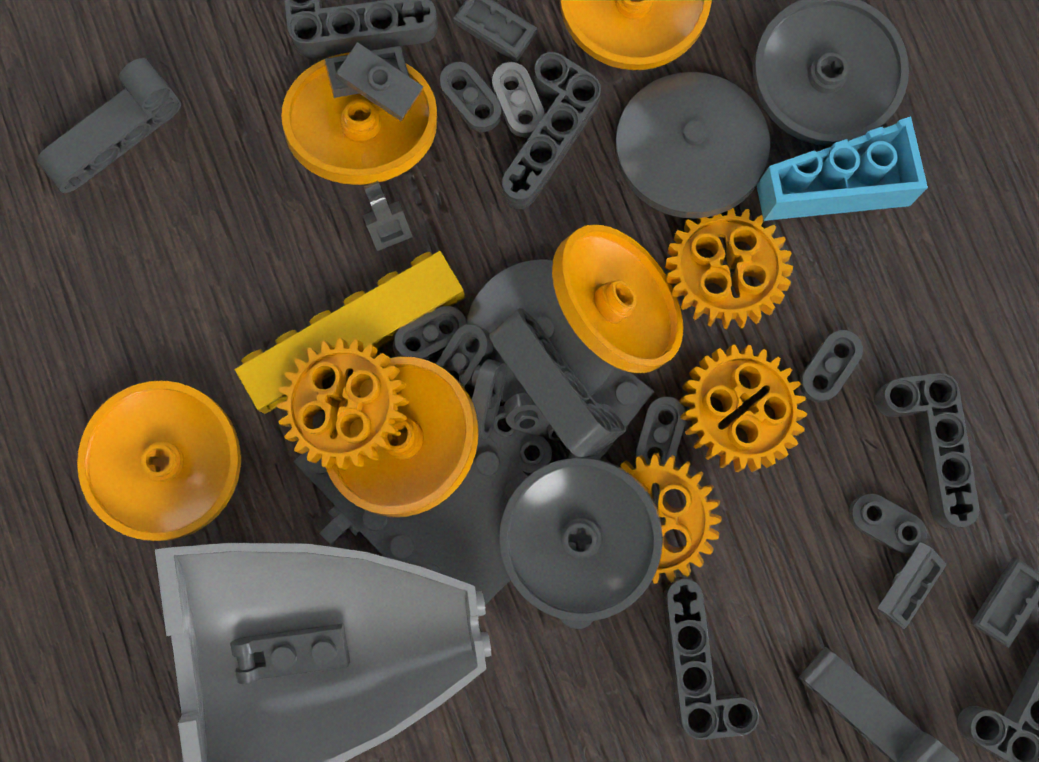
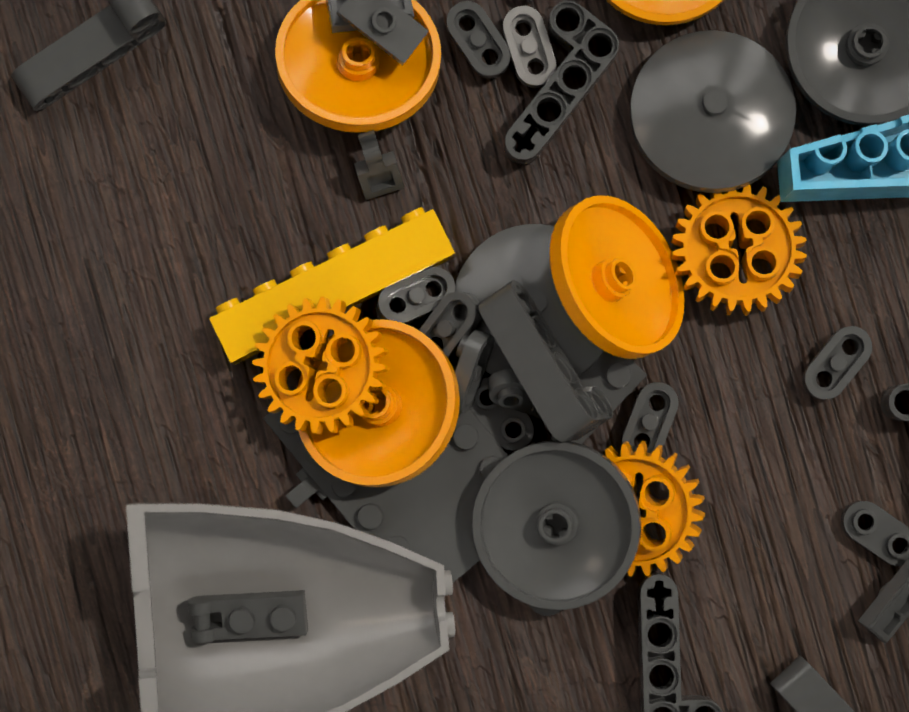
camera: 15 degrees right, 5 degrees up
light orange dish [77,381,241,541] -> none
light orange gear [679,345,807,472] -> none

